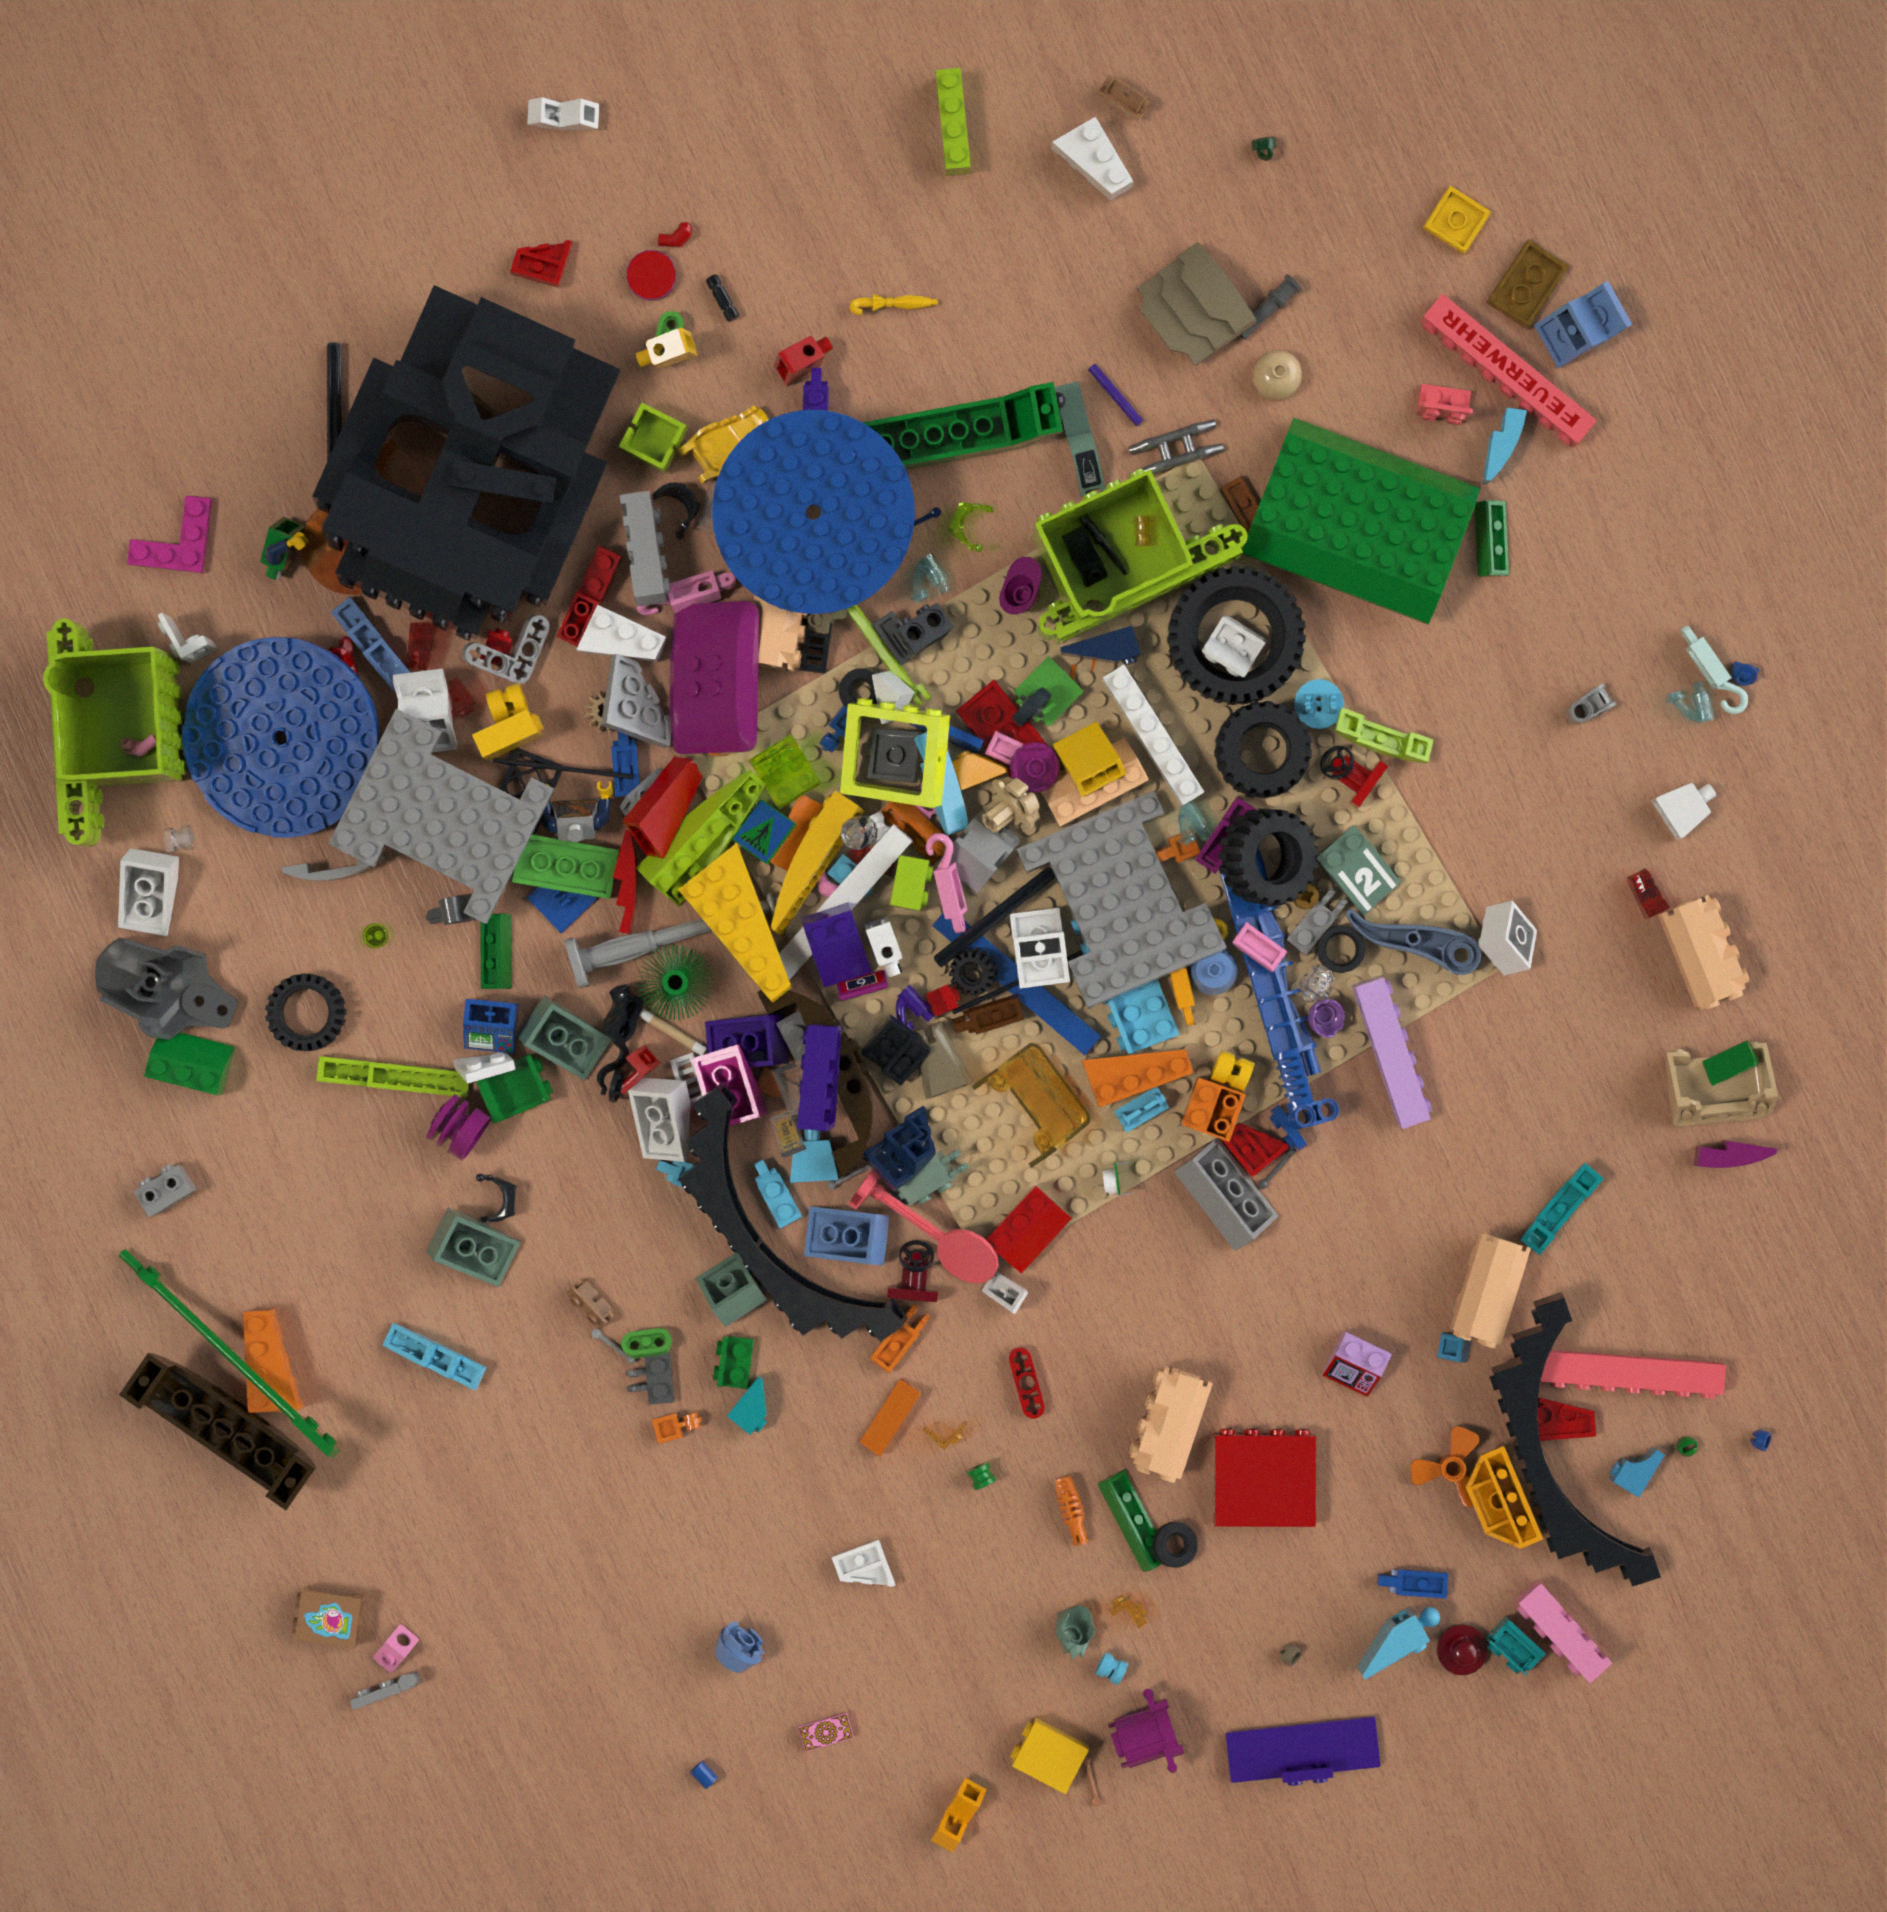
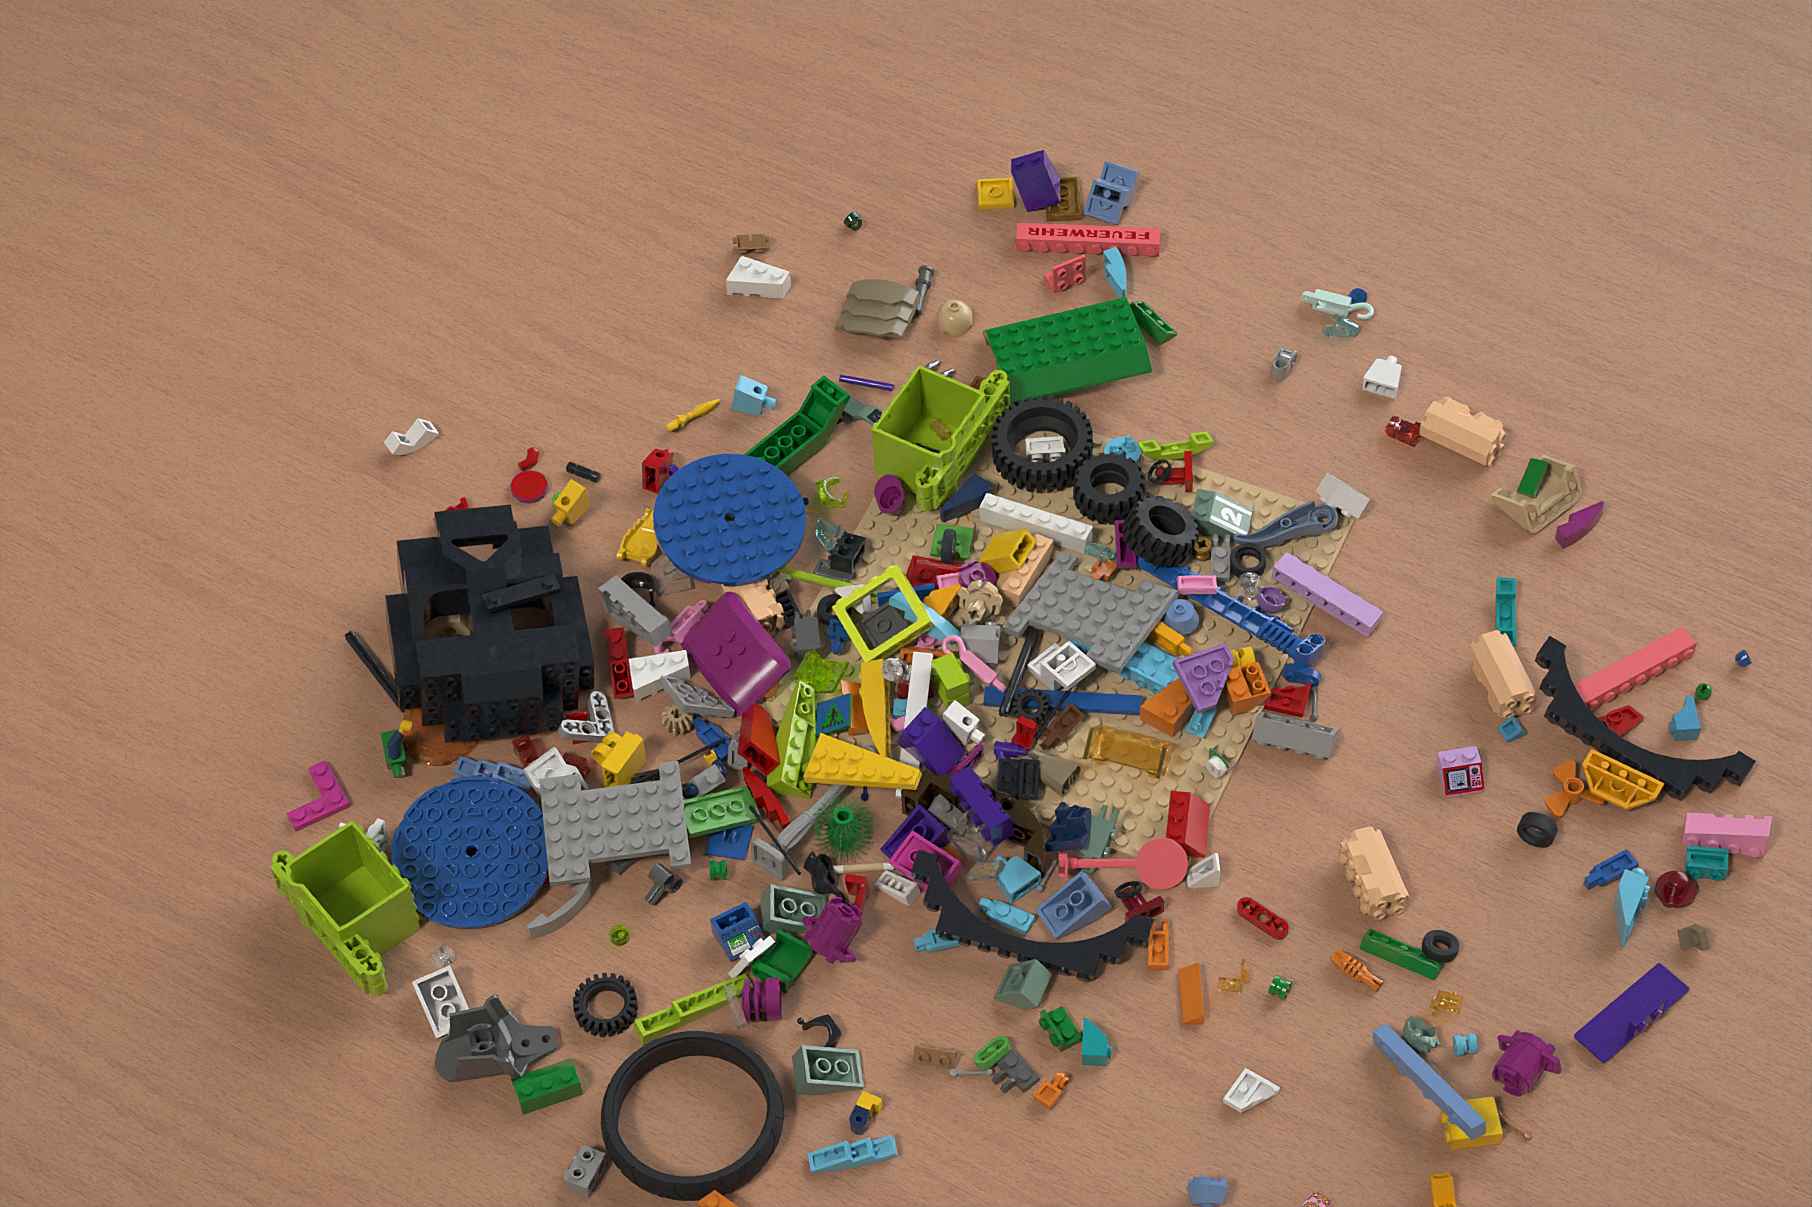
camera: 35 degrees left, 35 degrees down
green slope [480,914,512,989] -> none
lime piece [619,402,688,474] -> none
white slope [628,1078,691,1162] -> none
lime arch [936,68,971,176] -> none
red panel [1213,1428,1316,1527] -> none
dark tan hinge [1280,1644,1302,1667] -> none
none -> black tyre [601,1031,784,1201]
none -> green wheel [710,860,727,880]
none -> clear tile [724,984,746,1029]
none -> medium azure torso [732,375,776,415]
none -> black axle [749,805,801,875]
none -> dark grey hinge [791,610,822,662]
none -> magenta container [802,897,863,964]
none -> leg [849,1091,883,1135]
none -> dark purple slope [1011,150,1060,212]
none -> medium lavender plate [1172,643,1234,714]
none -> medium blue piece [1373,1024,1486,1140]
none -> black tyre [1517,812,1558,848]
none -> dark tan bracket [1677,924,1710,951]

